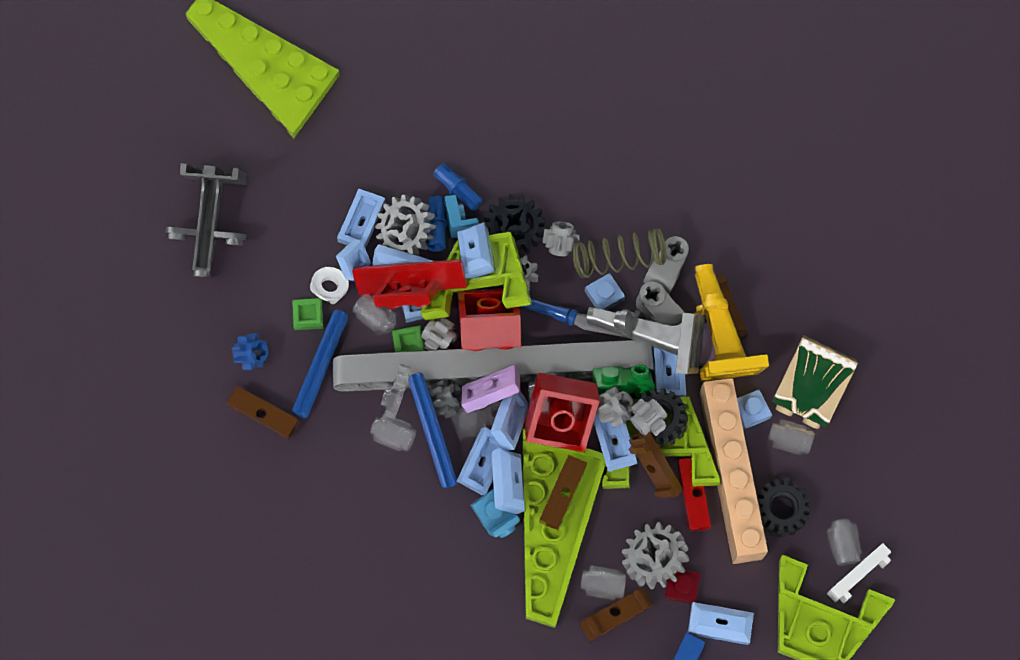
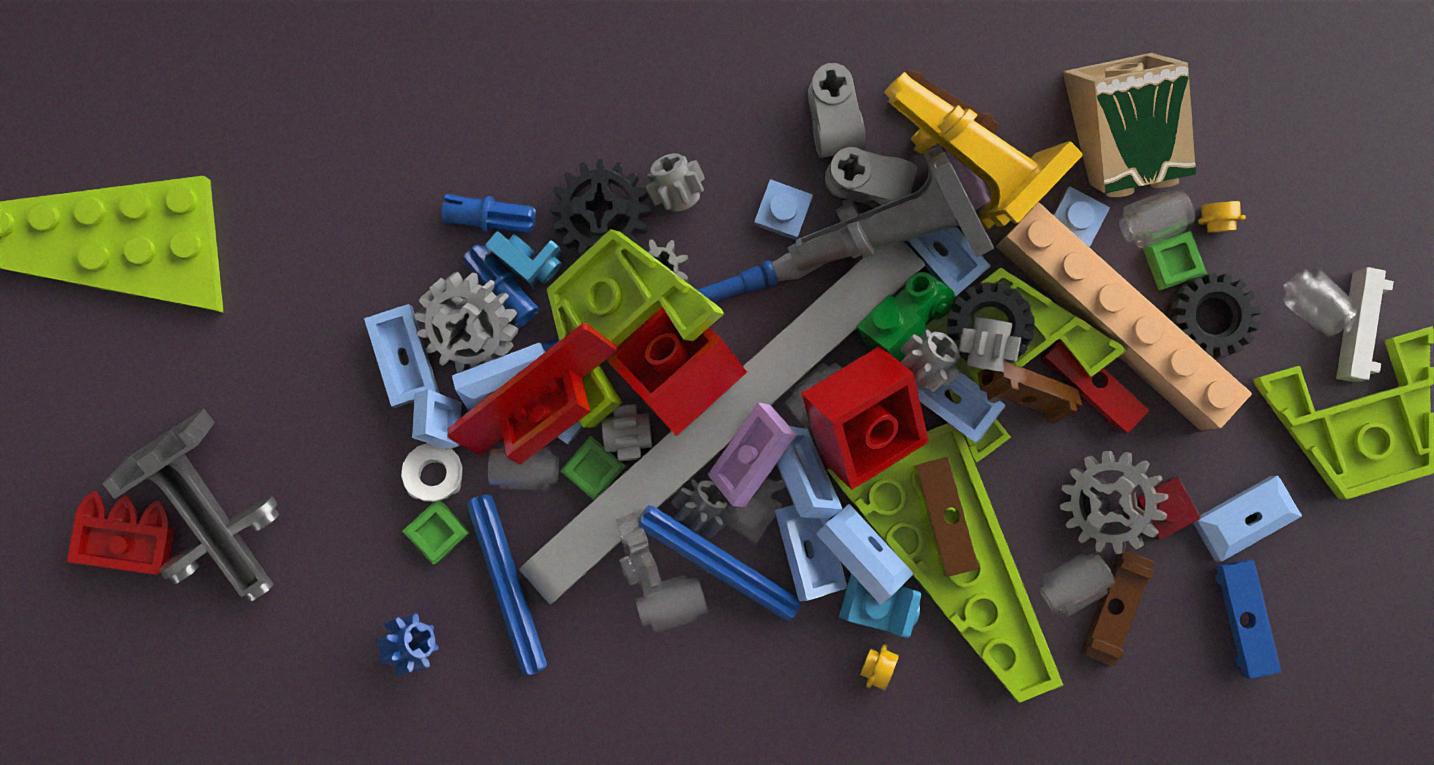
camera: 35 degrees left, 15 degrees up
reddish brown piece [227,386,299,440] -> none
light blue piece [457,222,495,279] -> none
olive piece [573,228,667,279] -> none
none -> red plate [67,491,175,575]
none -> yellow plate [860,644,899,691]
none -> bright green tile [1143,231,1207,291]
none -> yellow plate [1198,201,1246,233]

